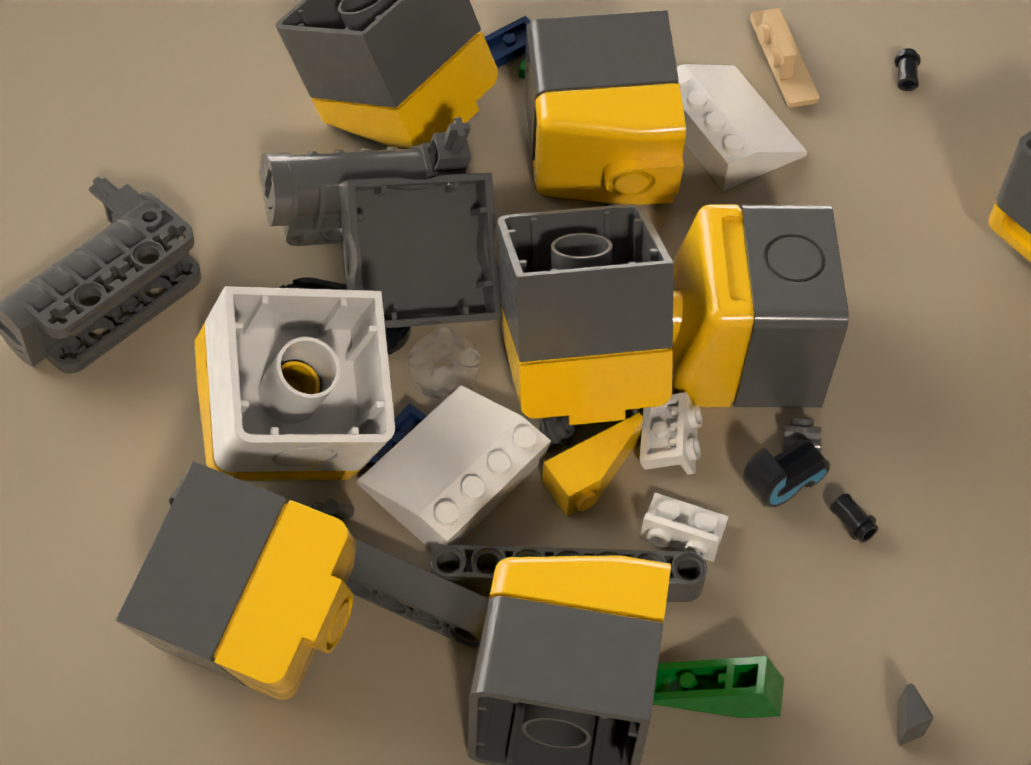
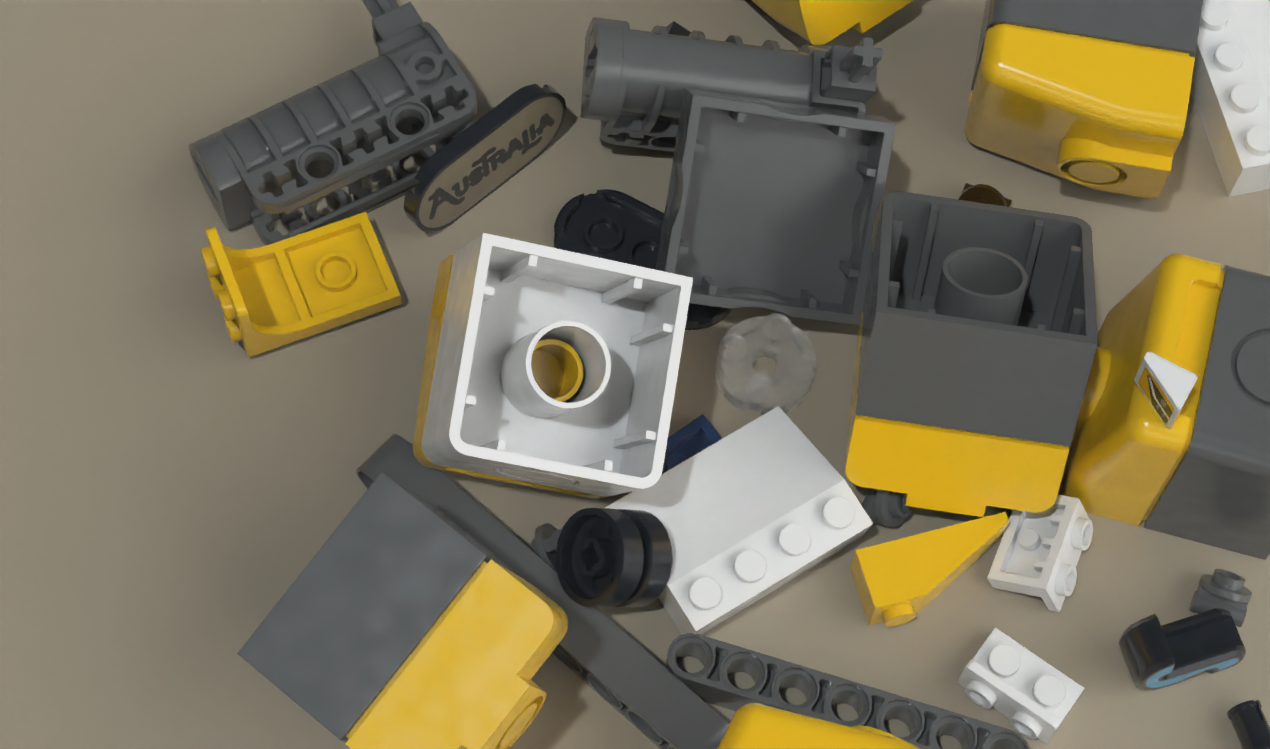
camera: 15 degrees right, 10 degrees up
none -> yellow bracket [200,212,402,358]
none -> tile [404,84,566,232]
none -> black wheel [556,508,672,607]
none -> white slope [1134,351,1198,429]

